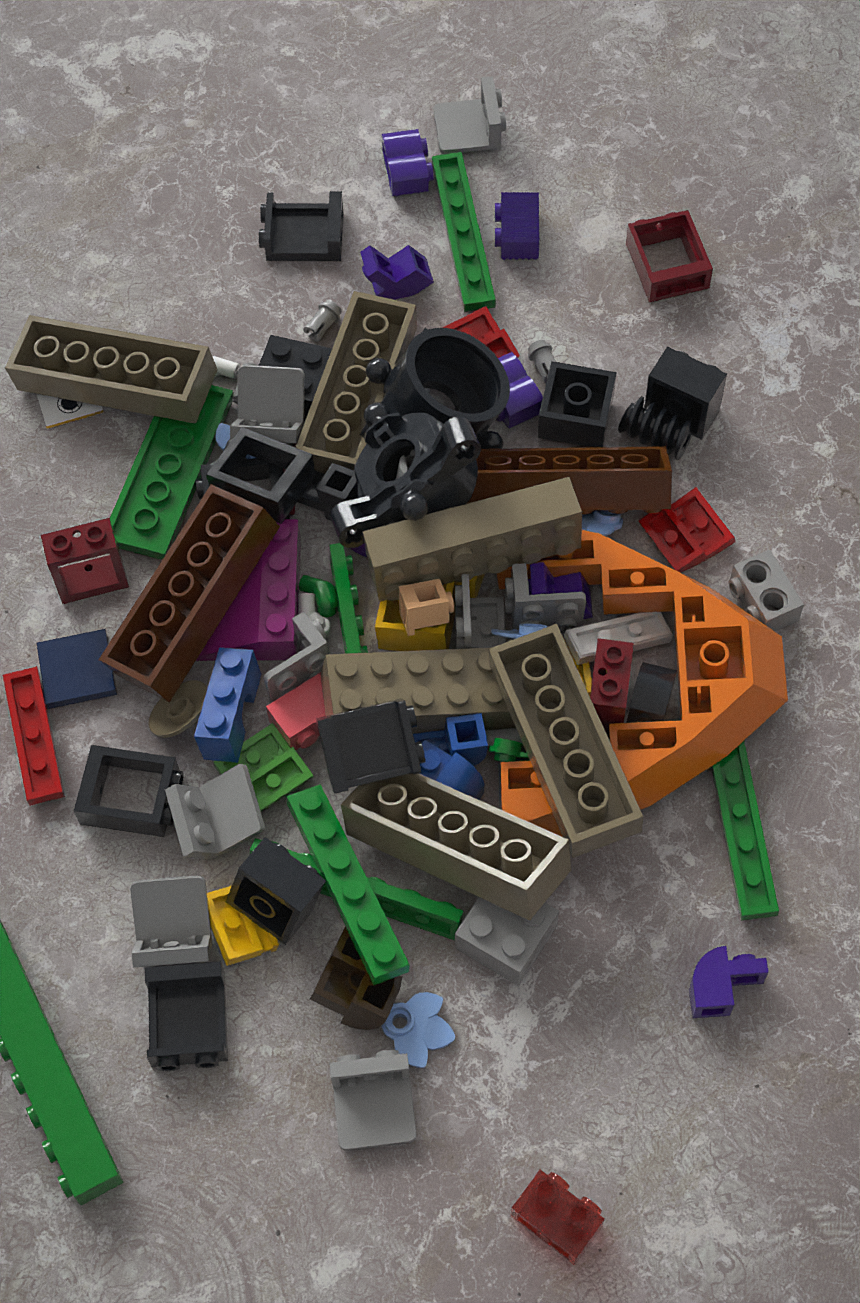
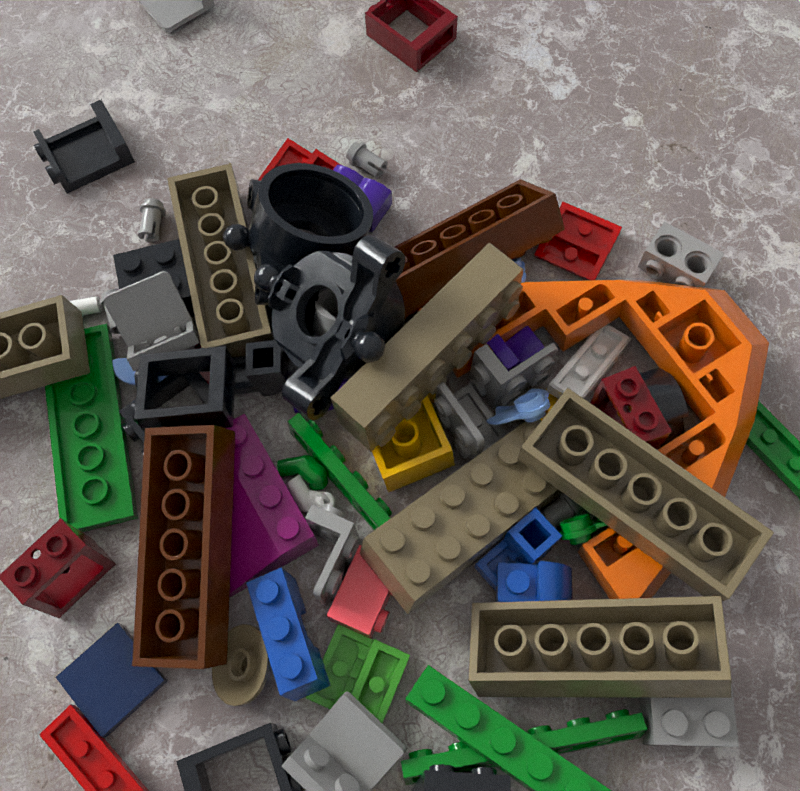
camera: 30 degrees left, 5 degrees up
black panel [316,698,426,794] -> none
dark purple brick [360,245,434,300] -> none
dark purple brick [382,129,434,196] -> none
light nougat brick [398,579,454,636] -> none
green plate [431,152,496,312] -> none
dark purple brick [495,192,540,260] -> none
black brick [538,361,617,447] -> none
black piece [618,396,692,460] -> none
black brick [644,347,727,440] -> none

